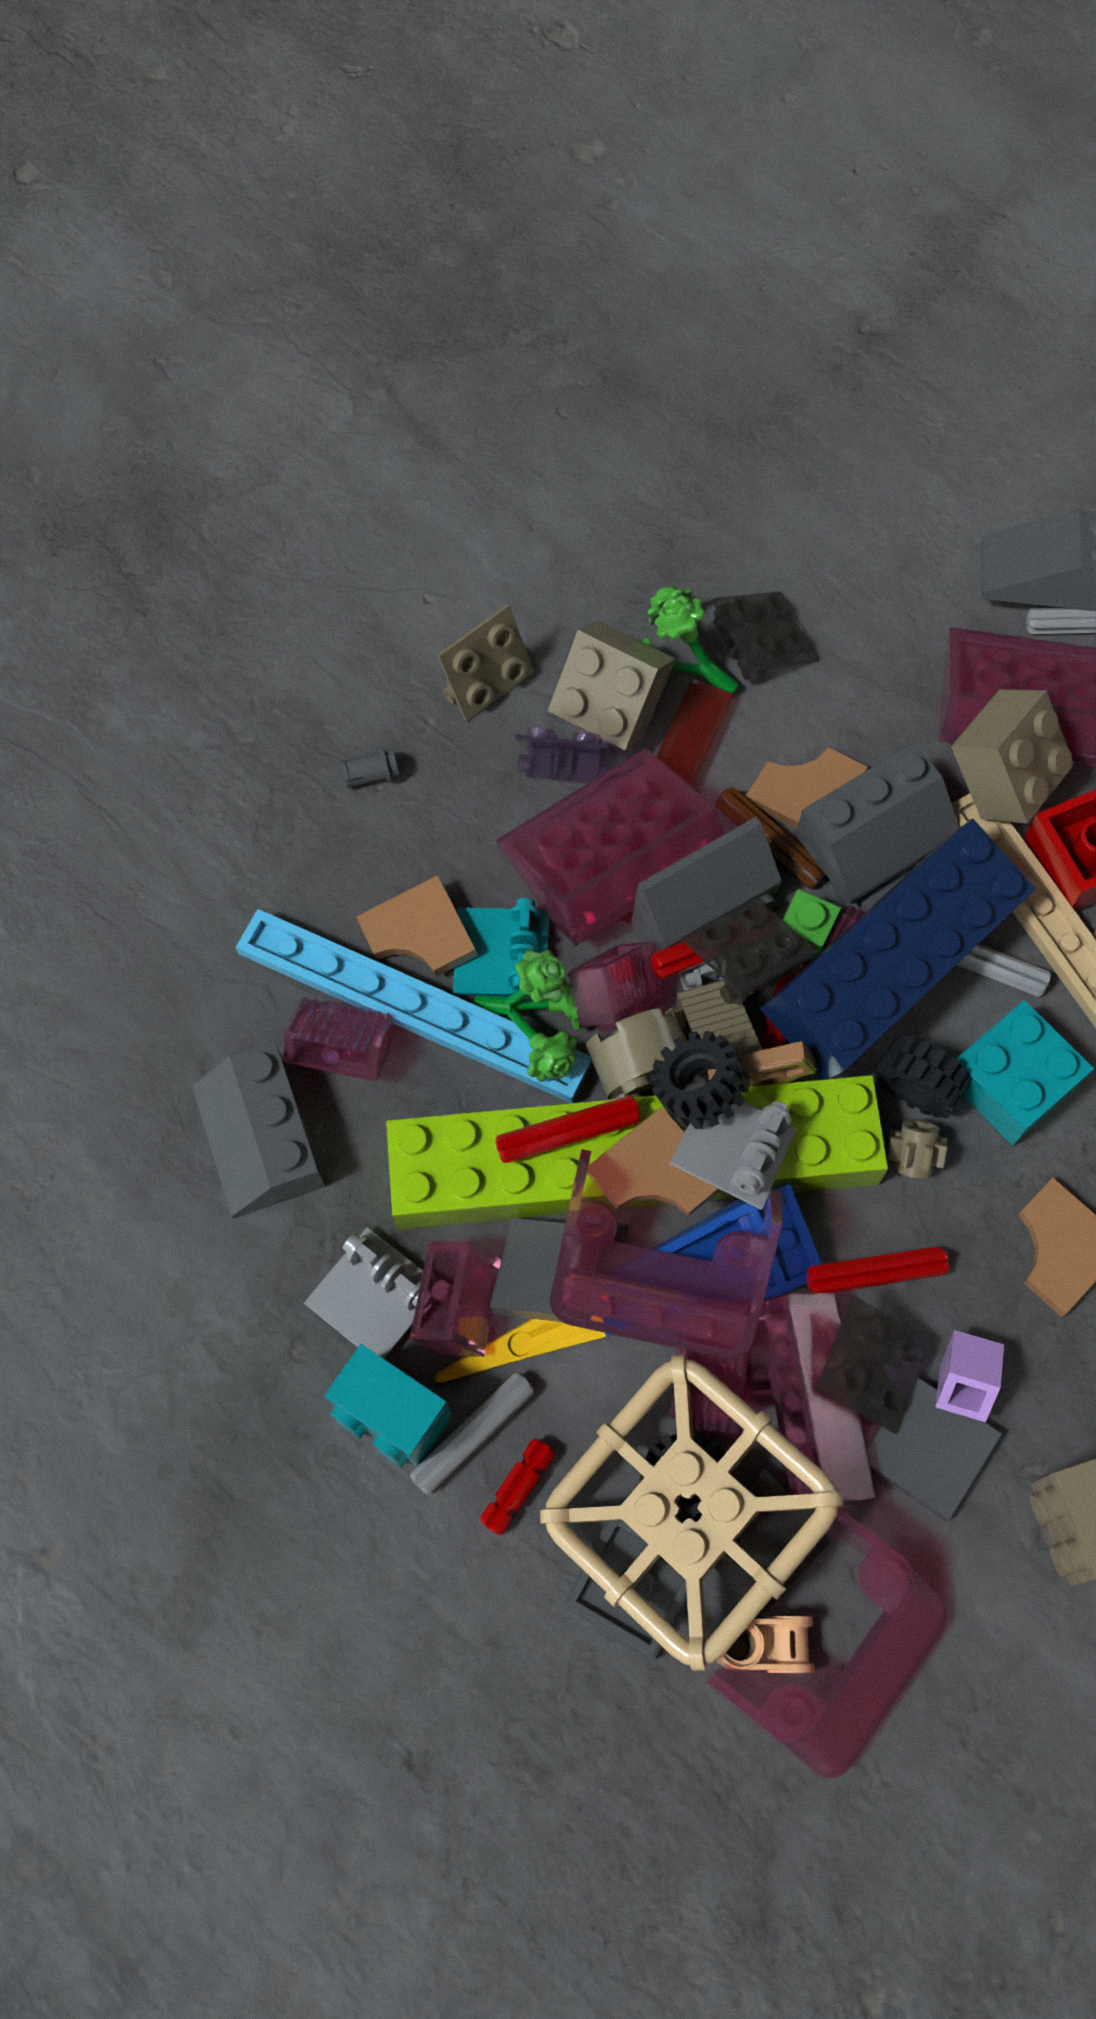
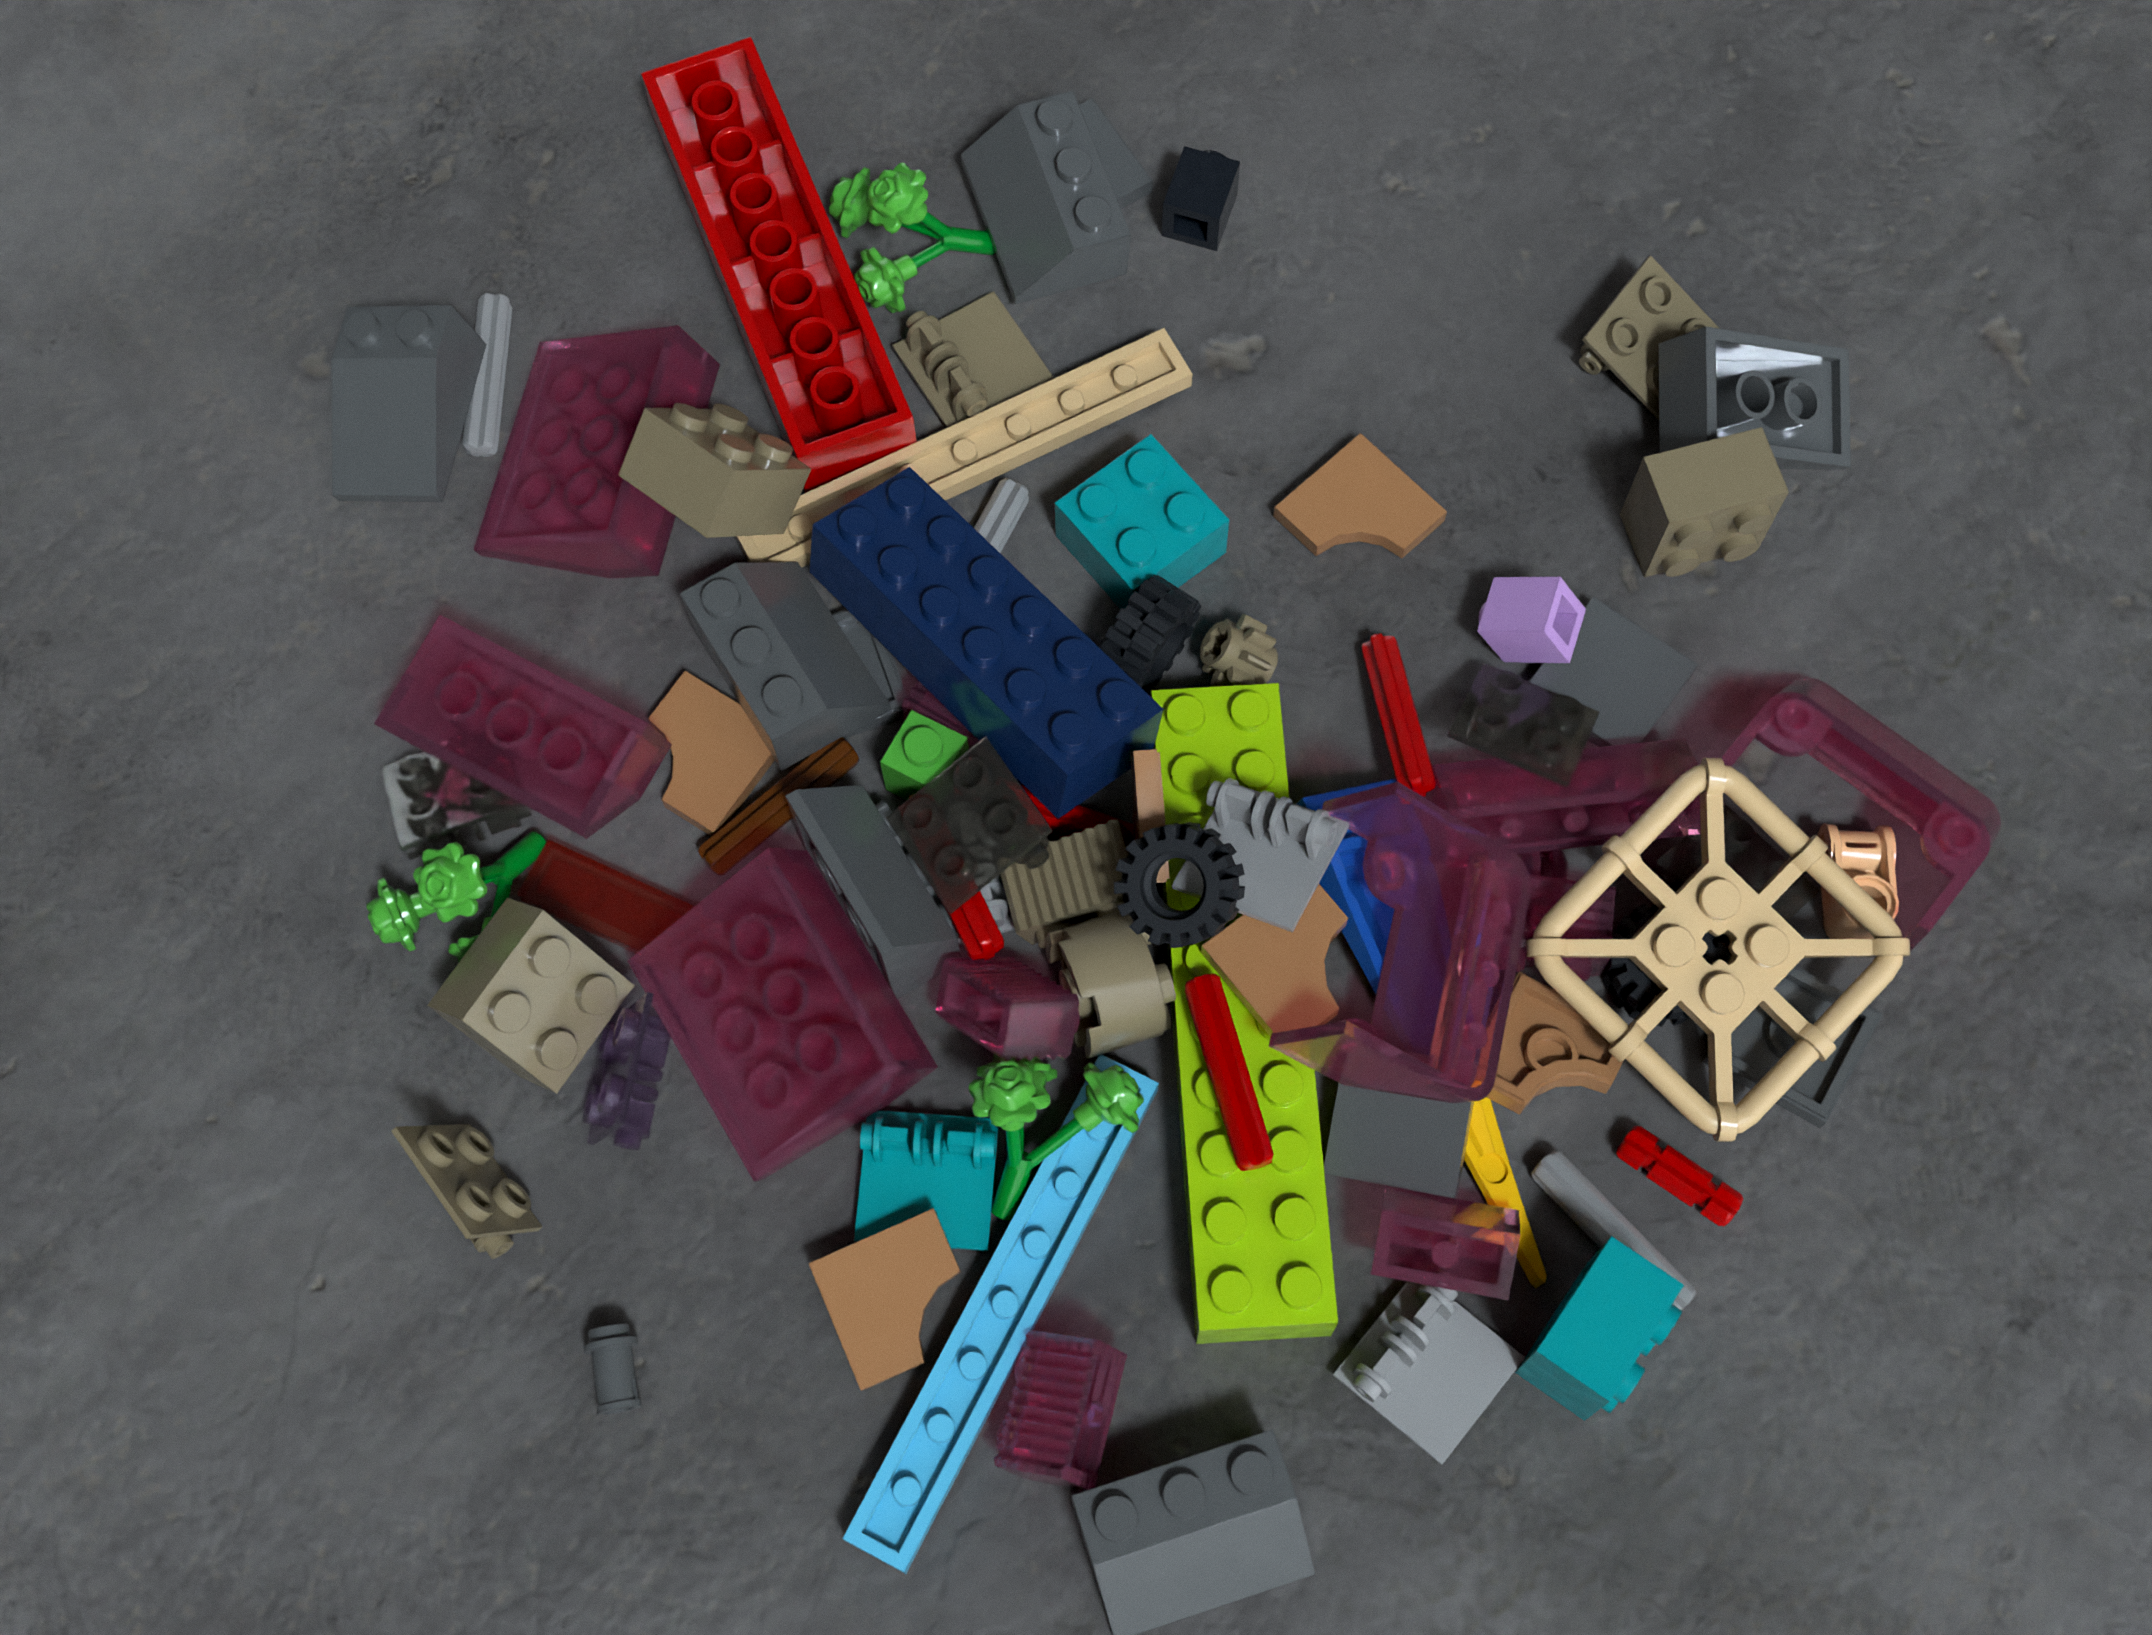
camera: 90 degrees left, 0 degrees up
none -> clear pink slope [374,615,672,839]
none -> medium nougat tile [1471,972,1624,1115]

